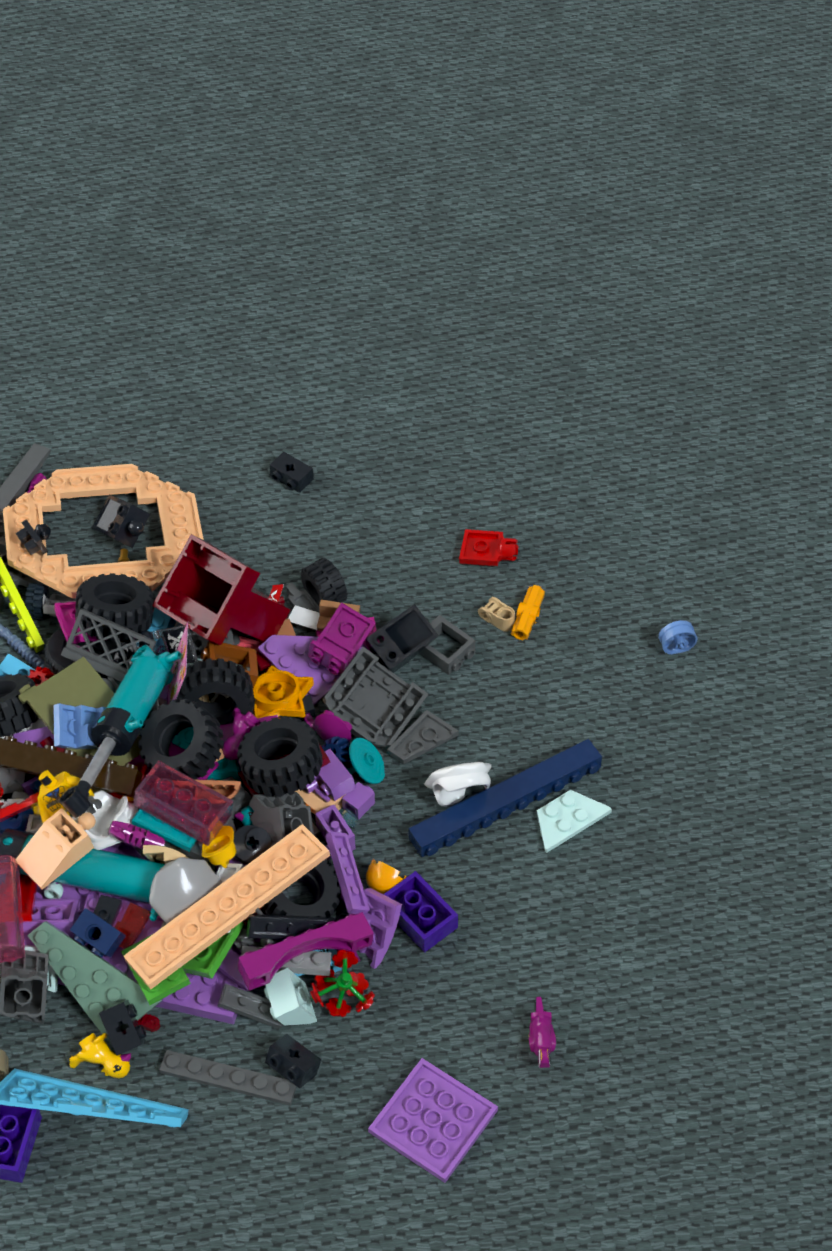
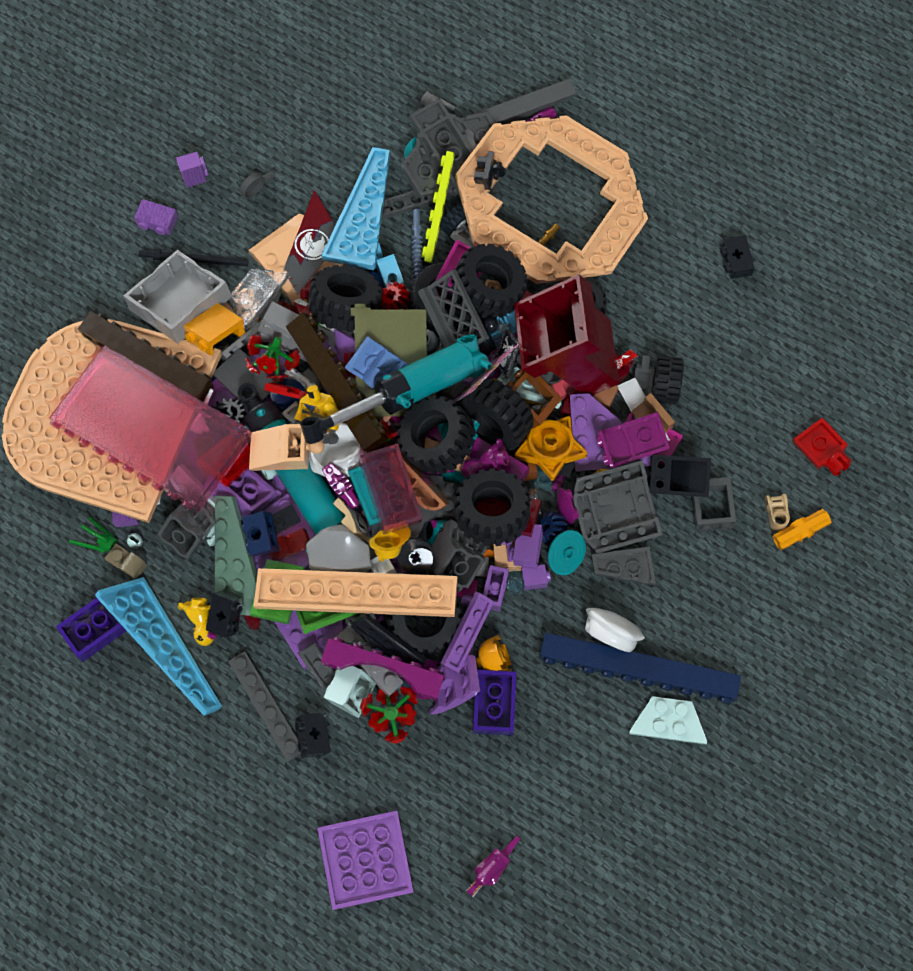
camera: 45 degrees right, 20 degrees up
black slope [92,494,150,548] -> none
medium blue wheel [658,620,697,655] -> none

